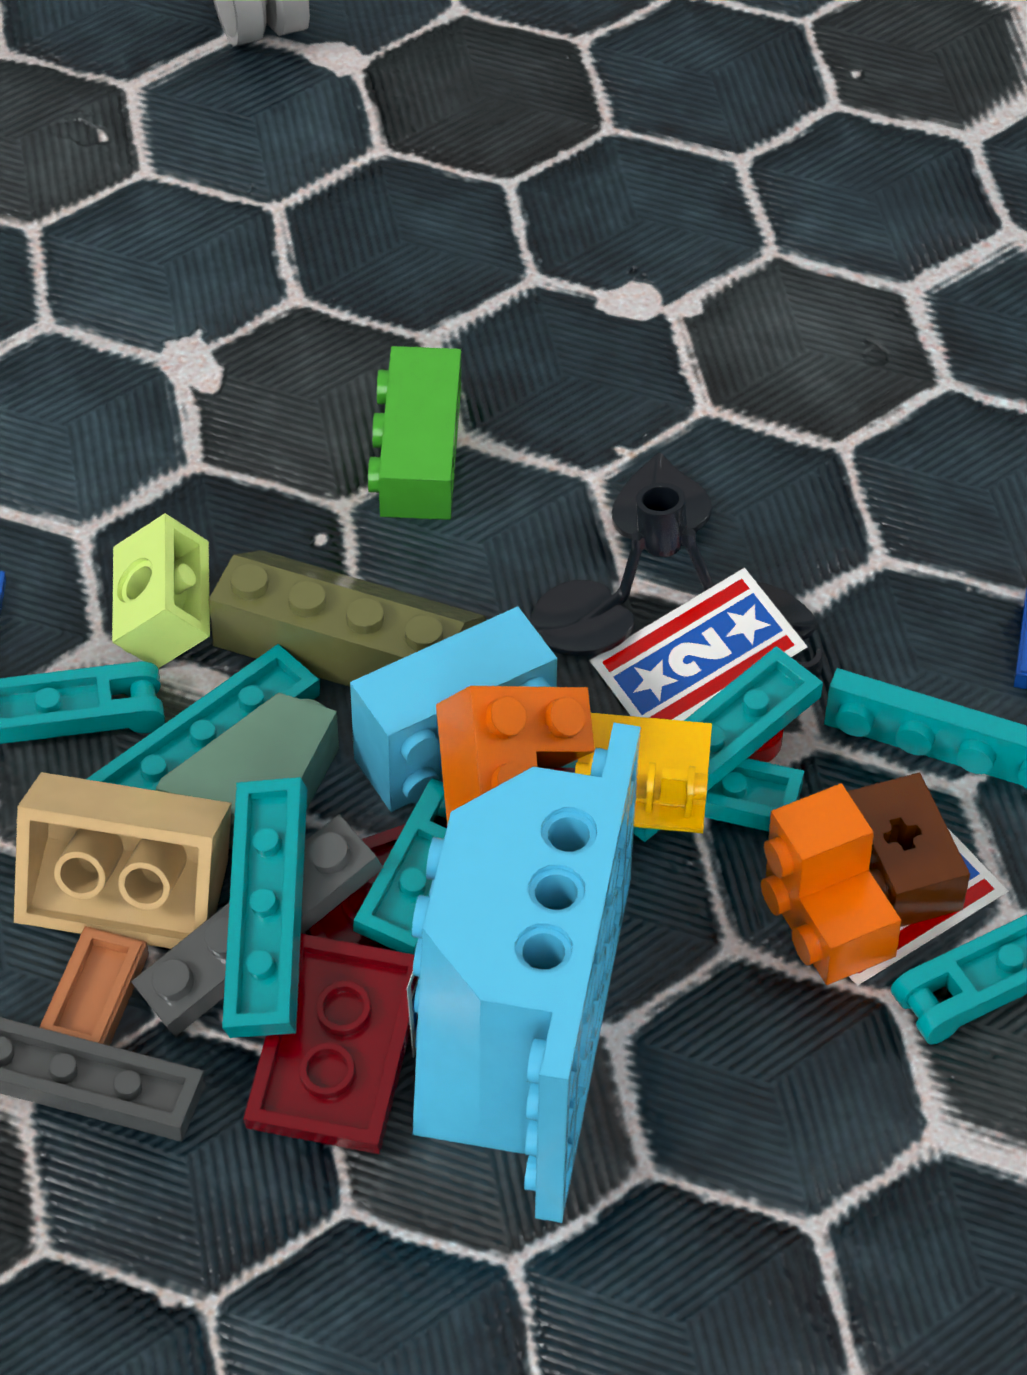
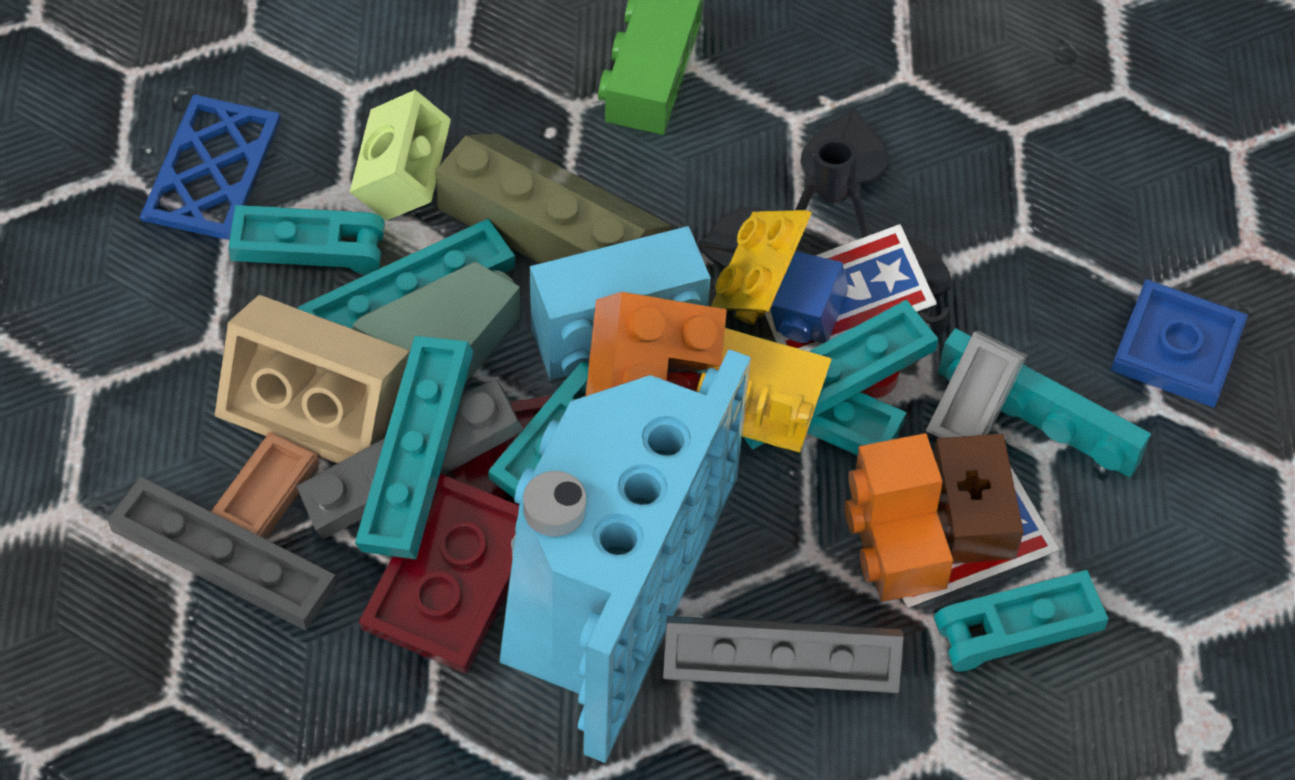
camera: 10 degrees right, 5 degrees up
none -> light grey tile [523,471,586,537]
none -> plate [663,616,904,693]
none -> yellow hinge [711,210,812,325]
none -> blue brick [770,251,848,343]
none -> light grey tile [926,331,1028,438]

